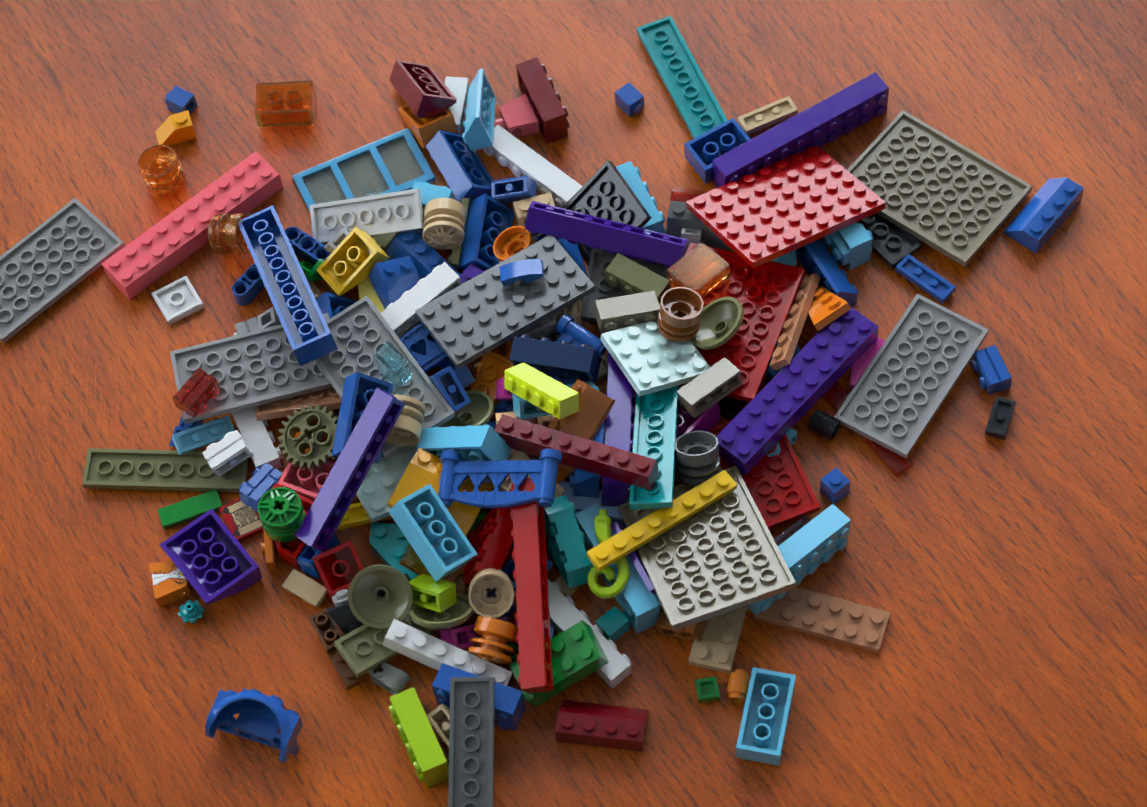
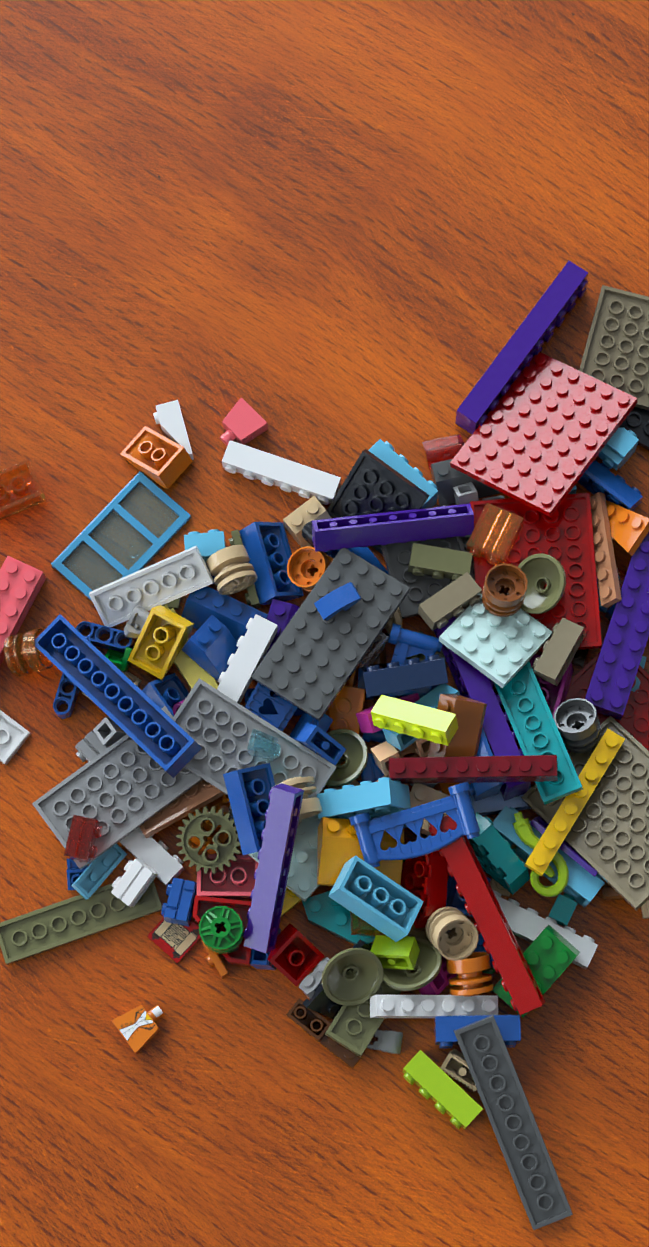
camera: 25 degrees left, 15 degrees up
green tile [157,490,222,530] -> none
dark purple slope [160,509,263,605] -> none
teal plant [178,600,204,623] -> none
blue piece [205,688,303,763] -> none
tan slope [282,569,328,608] -> none
dark red slope [389,60,457,118] -> none
blue slope [426,130,493,203] -> none
medium azure slope [463,68,496,151] -> none
blue brick [491,176,537,205] -> none
dark red brick [516,57,570,144] -> none
dark red slope [555,700,649,752] -> none
blue brick [614,82,644,117] -> none
teal plate [636,15,728,139] -> none
blue brick [684,118,751,184] -> none
tan plate [738,96,798,135] -> none

